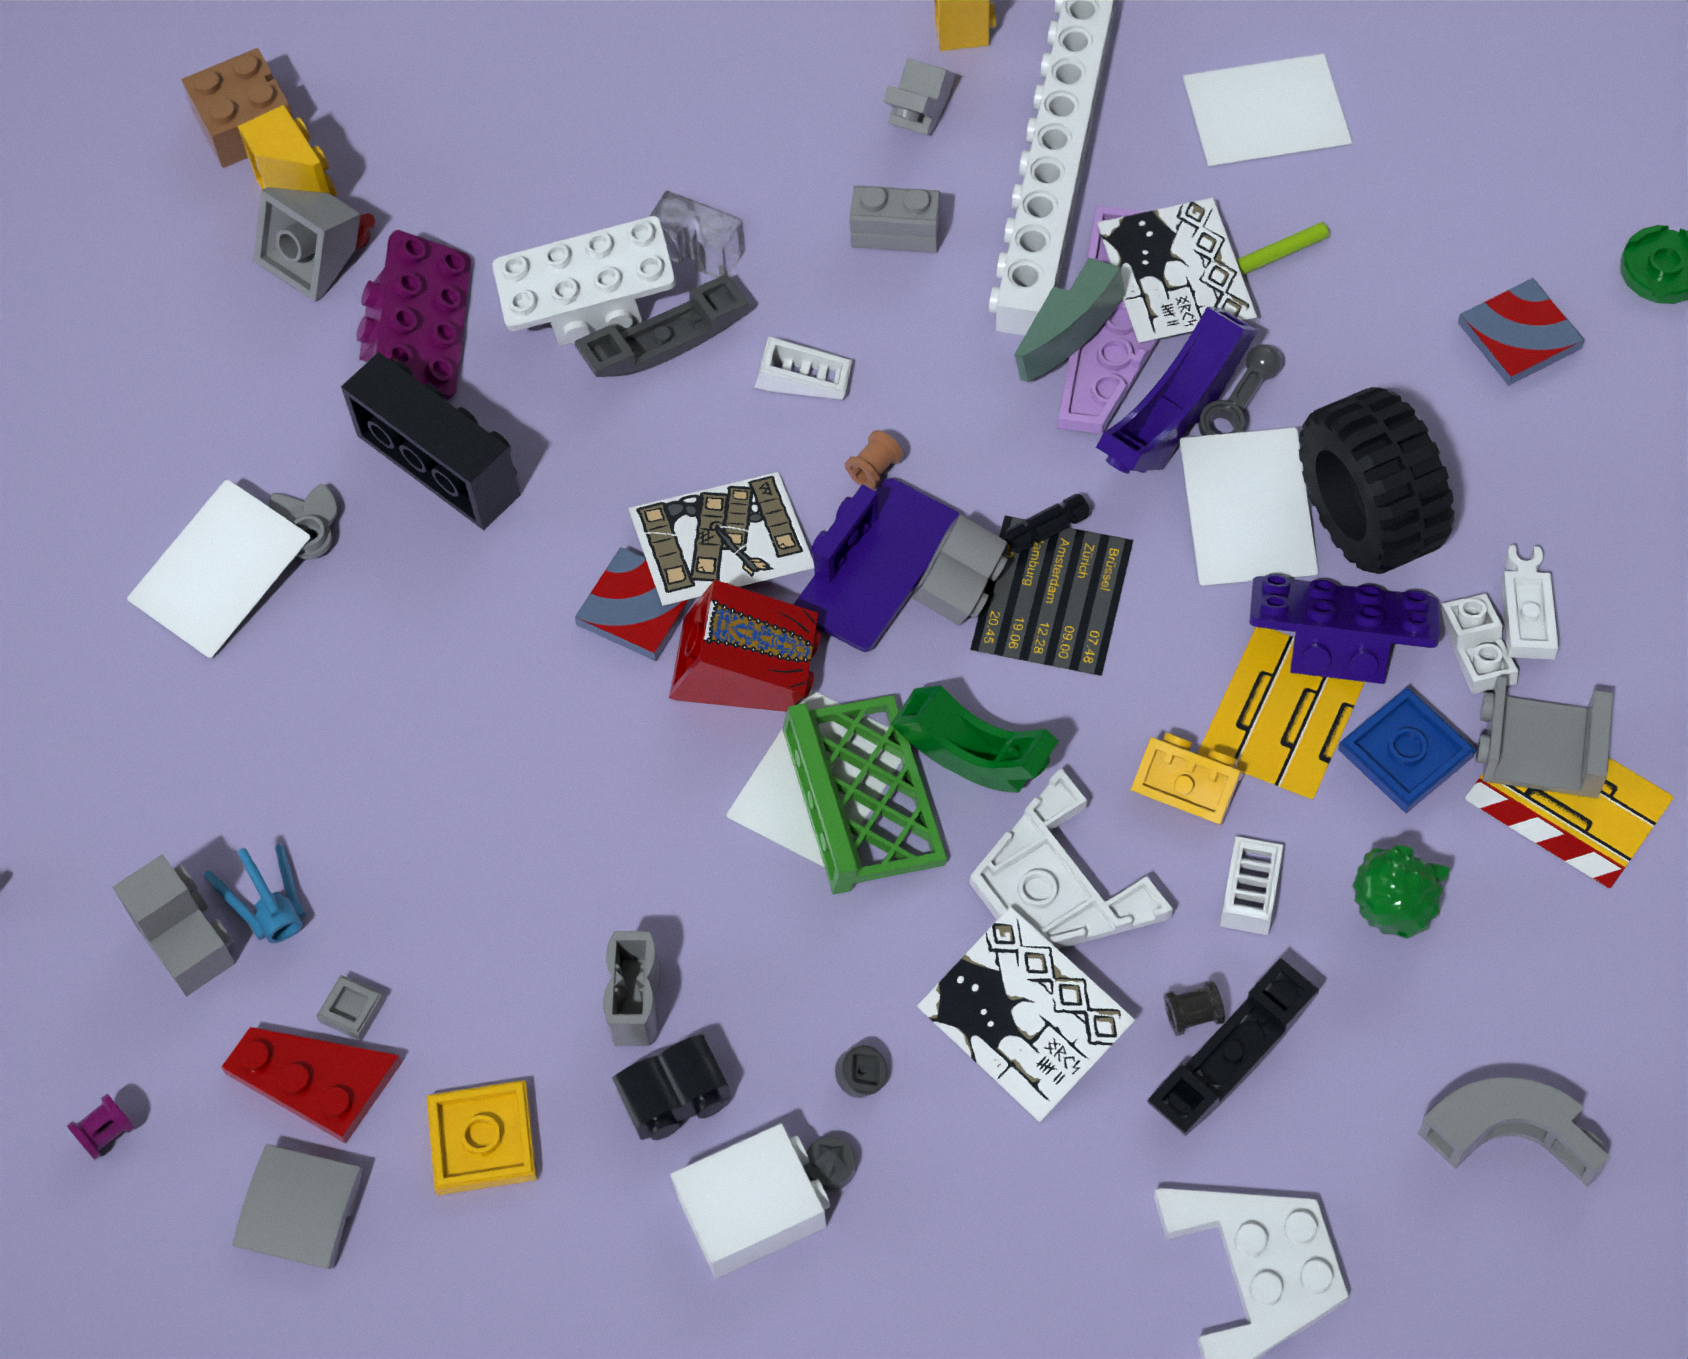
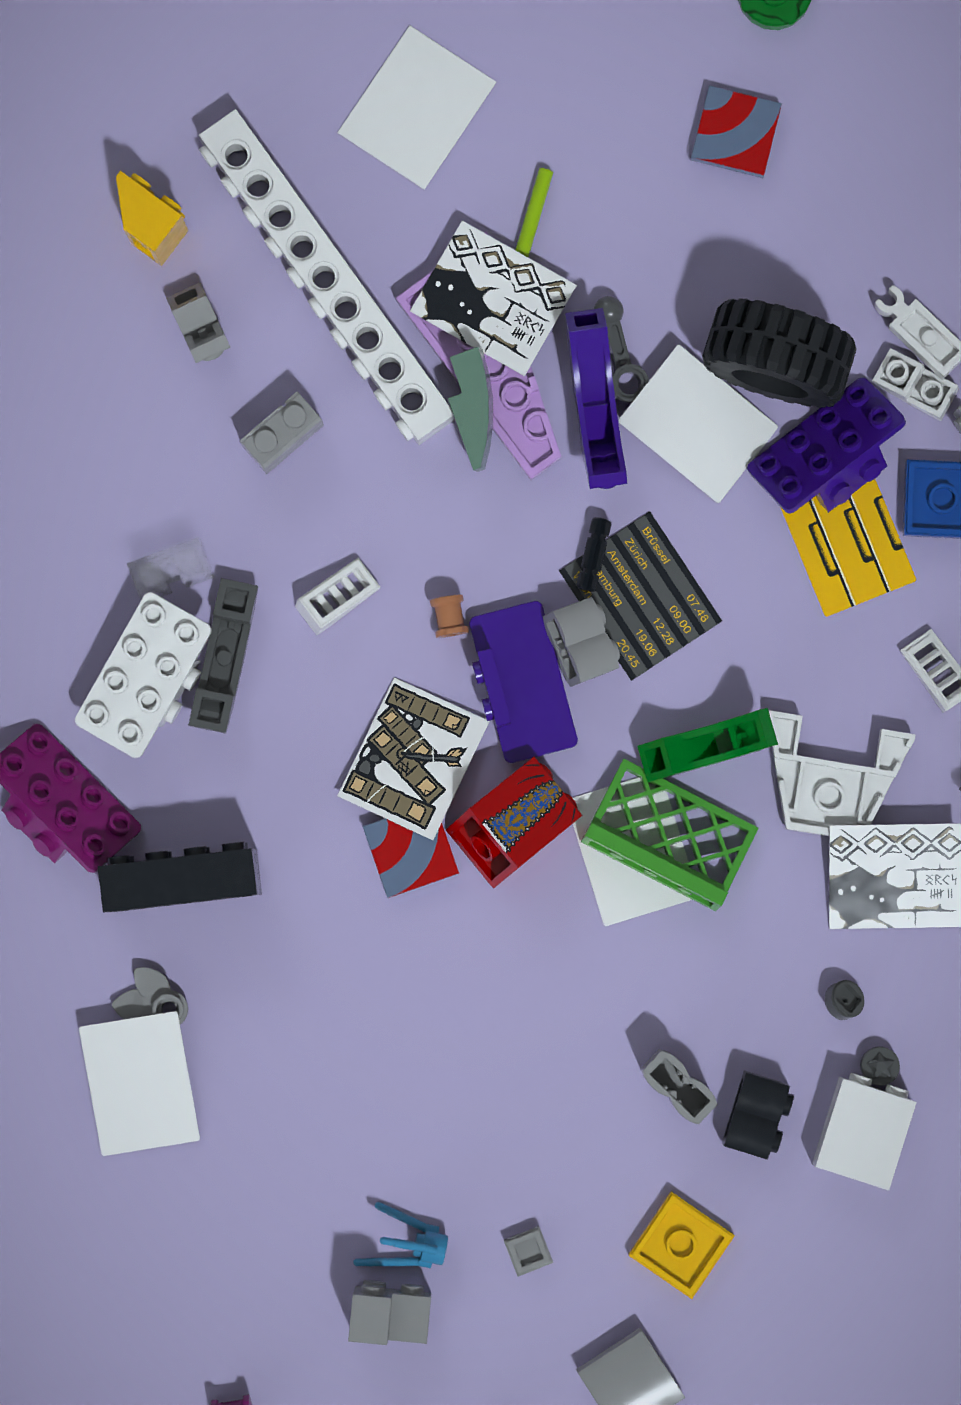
camera: 50 degrees left, 25 degrees up
red wing [221,1027,402,1144] -> none
yellow bracket [1130,732,1244,825] -> none

